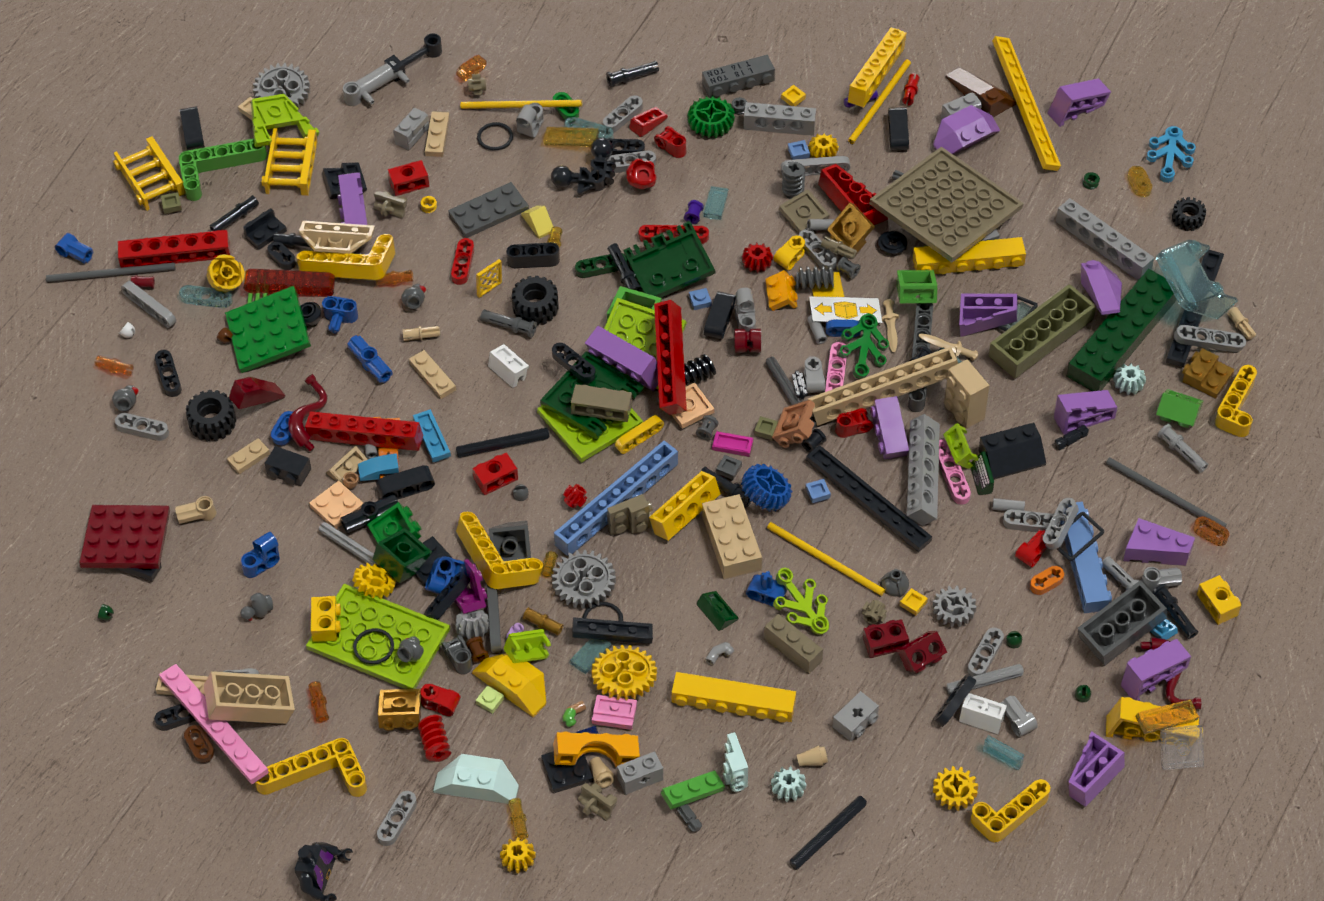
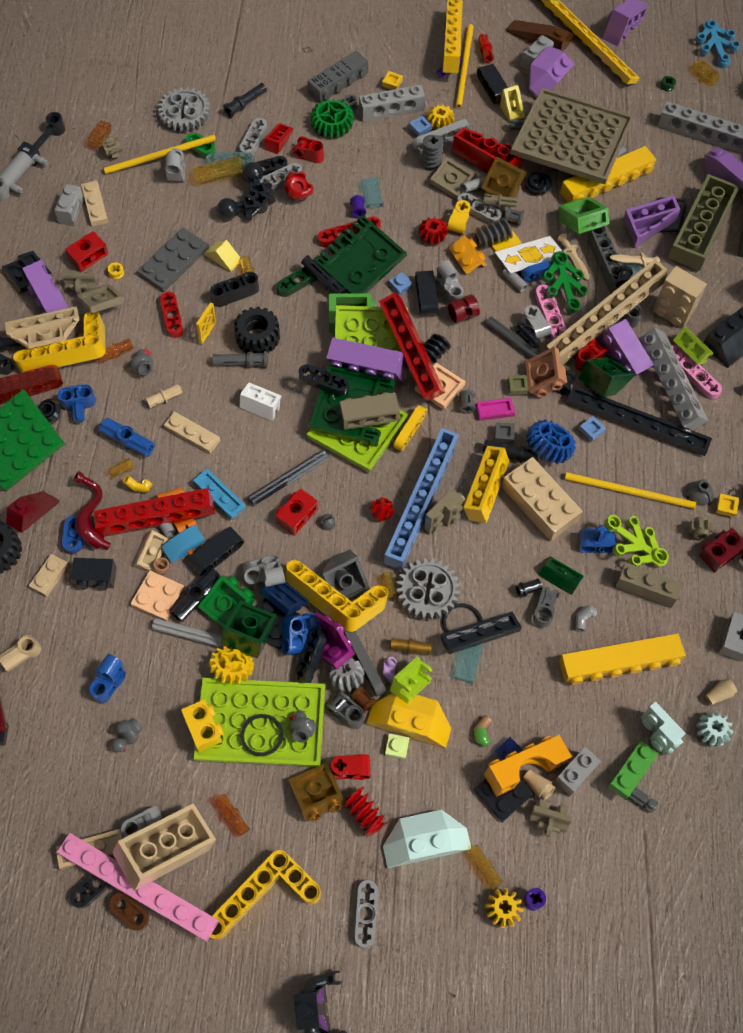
camera: 25 degrees left, 10 degrees up
black piece [477,122,513,150] -> none
yellow gear [592,645,657,701] -> none
bright pink plate [592,695,637,730] -> none
slope [971,451,994,495] -> none
none -> dark tan plate [77,284,124,314]
none -> clear yellow pin [109,458,134,478]
none -> yellow arm [123,475,152,493]
none -> light grey gear [158,87,211,132]
none -> light grey piece [243,555,285,587]
none -> dark blue plate [260,582,309,616]
none -> light yellow slope [500,85,525,121]
none -> black pin [516,578,542,597]
none -> dark purple bush [523,888,546,911]
none -> dark grey piece [533,587,560,627]
none -> dark green slope [578,357,635,397]

